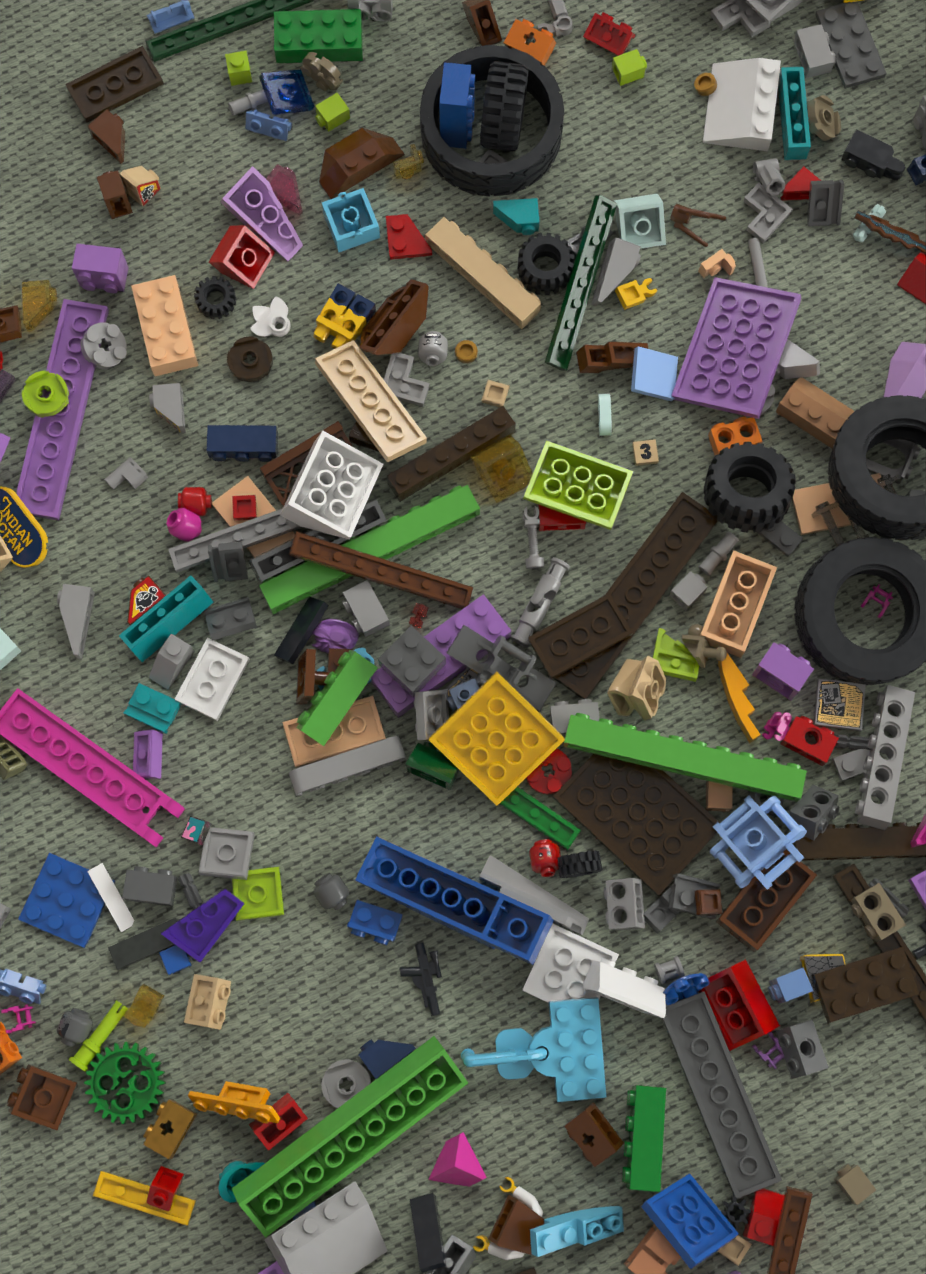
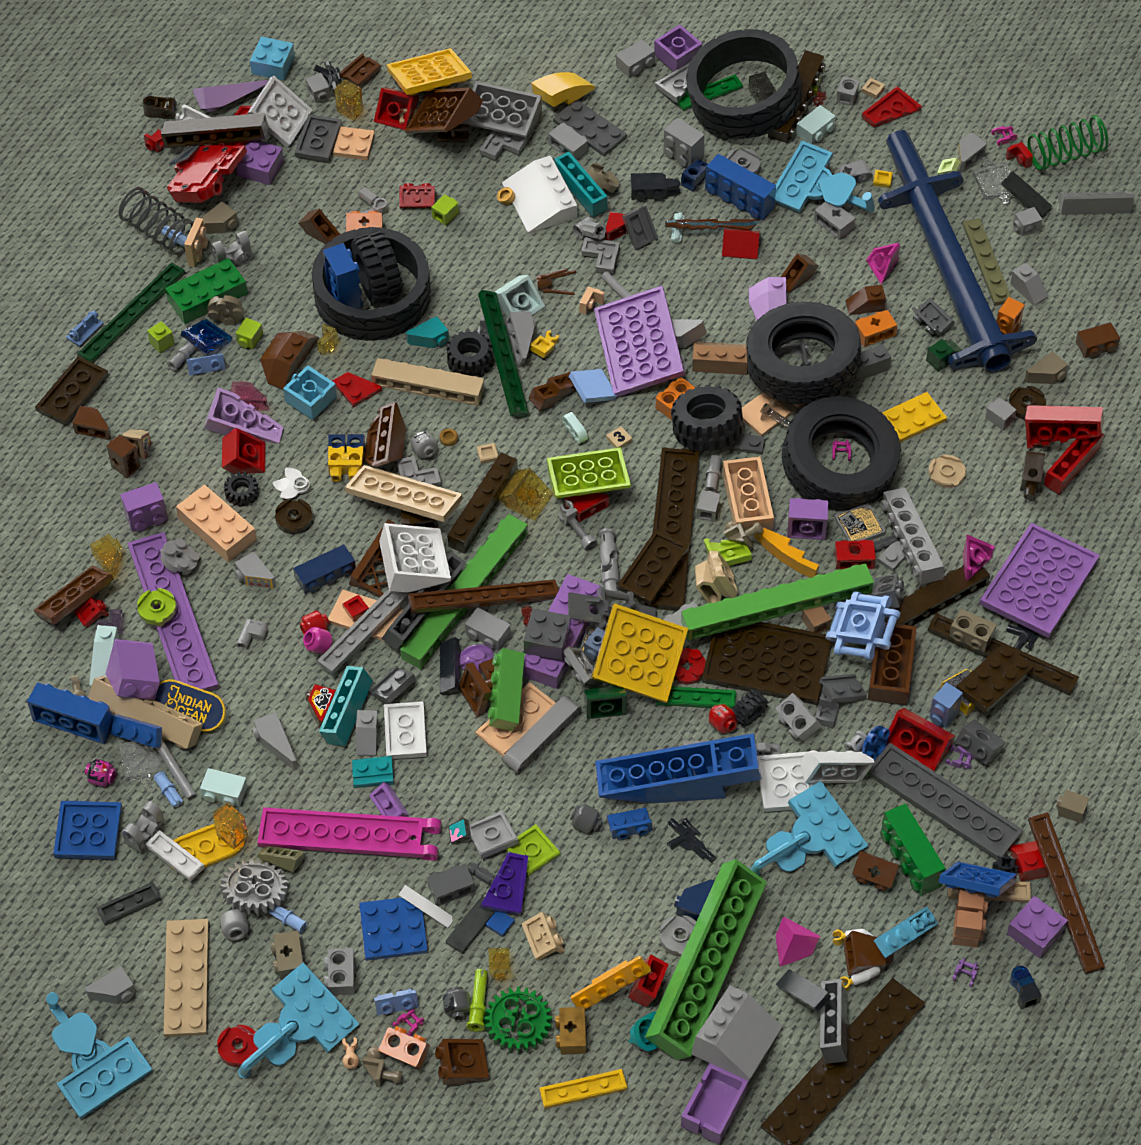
camera: 30 degrees left, 20 degrees down
red bracket [147,1166,184,1211] -> none
dark grey plate [208,542,248,582] -> none
reddish brown tile [695,889,722,915] -> none
dark pink piece [762,711,792,741] -> none

